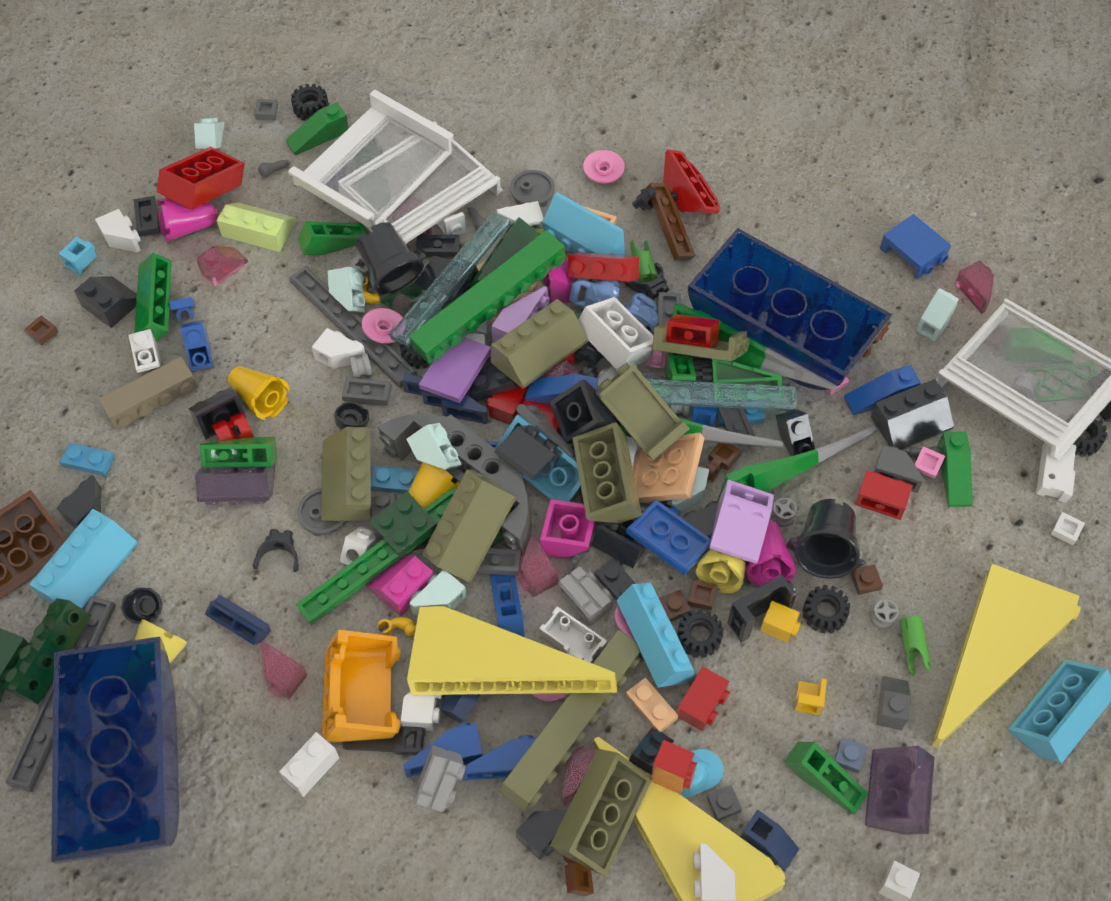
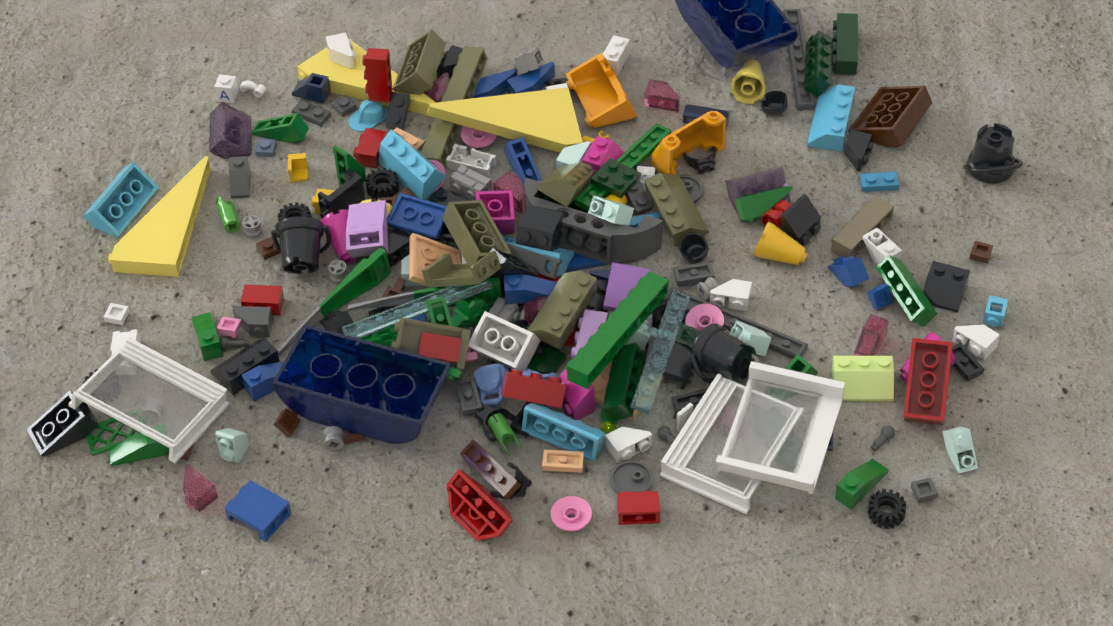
camera: 165 degrees right, 10 degrees down
none -> white arm [240,80,266,98]
none -> dark grey plate [292,99,331,127]
none -> green slope [333,145,366,186]
none -> red brick [617,491,660,525]
none -> light orange windscreen [650,111,726,175]

